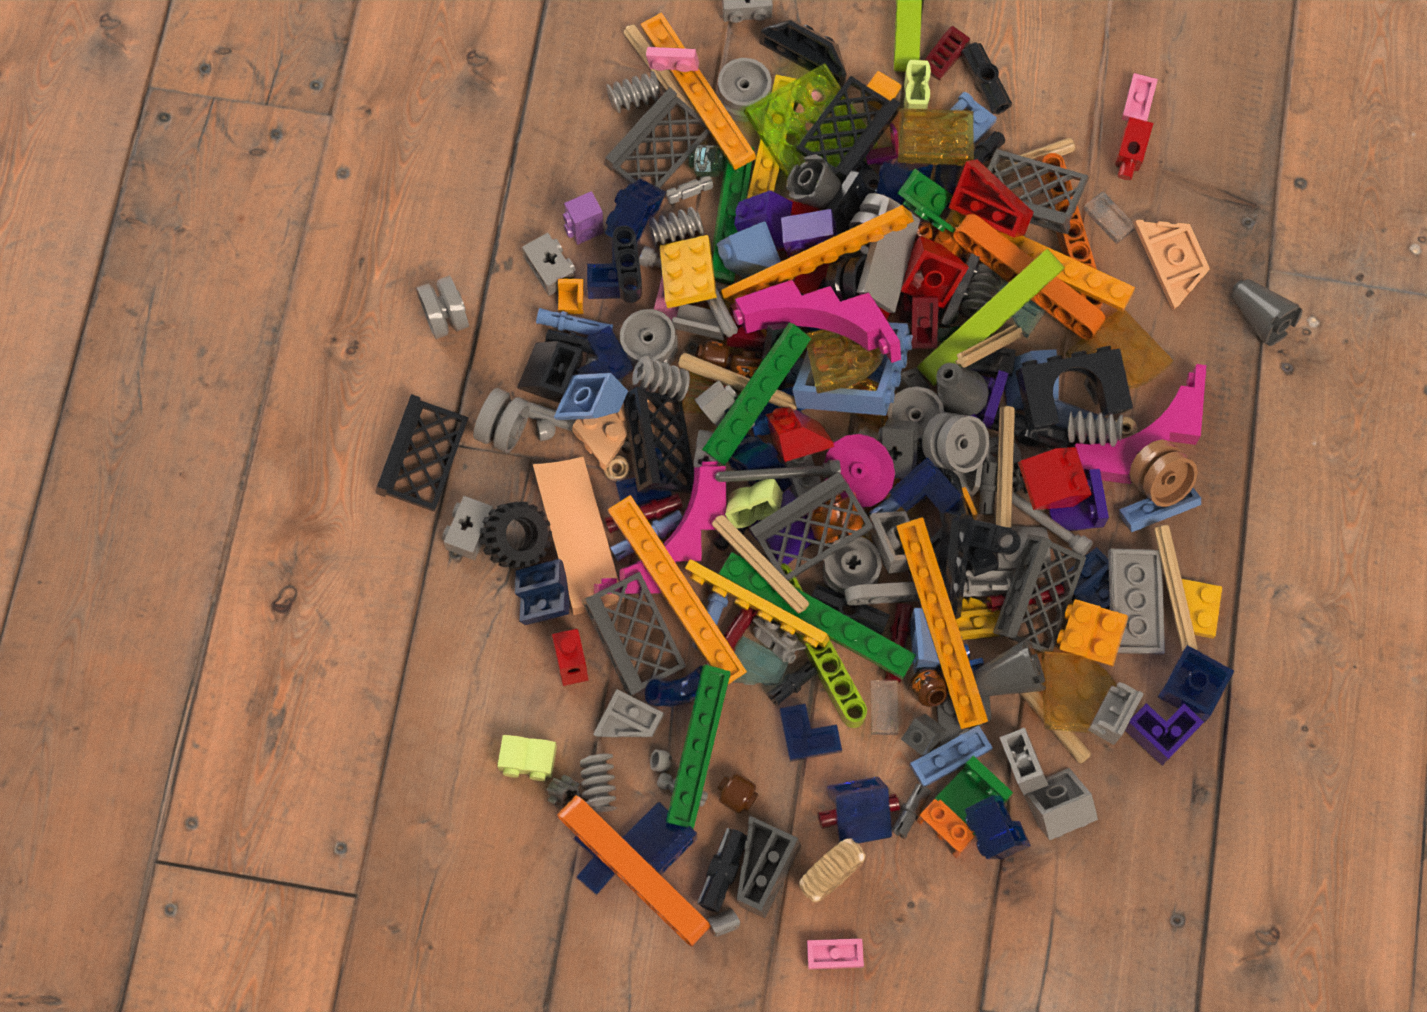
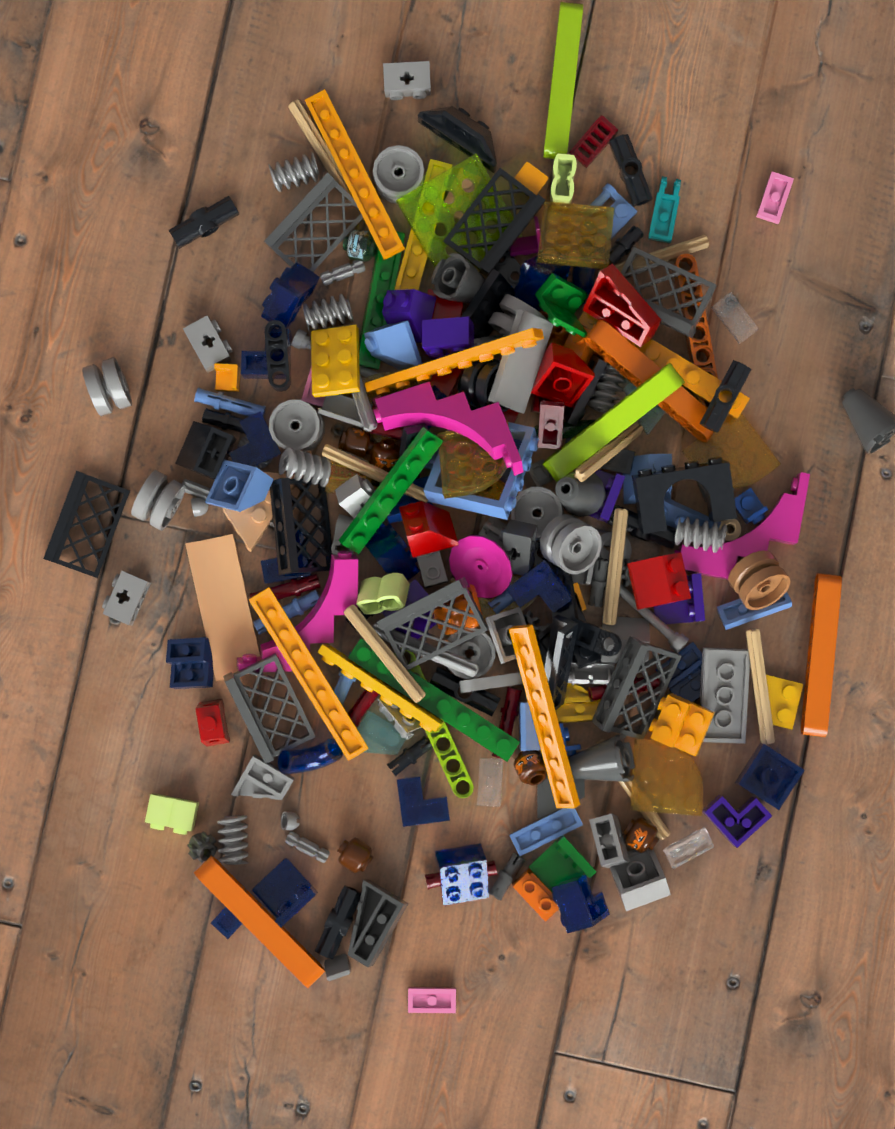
camera: 10 degrees right, 15 degrees up
black tyre [480,502,552,568] -> none
medium lavender brick [562,191,604,245] -> none
tan plate [604,456,629,481] -> none
bright pink plate [646,47,699,72] -> none
green plate [666,665,731,829] -> none
dark grey piece [715,459,841,482] -> none
tan gear [799,838,866,902] -> none
dark grey brick [901,714,947,755] -> none
light grey hinge [1088,682,1144,745] -> none
red torso [1115,117,1154,180] -> none
light nougat wing [1133,220,1210,310] -> none
none -> black piece [169,196,239,249]
none -> light grey axle [373,623,479,677]
none -> reddish brown head [623,817,659,853]
none -> teal hinge [648,176,681,243]
none -> clear plate [663,827,714,869]
none -> black piece [699,360,752,433]
none -> blue bracket [734,488,769,525]
none -> orange beam [801,573,842,737]

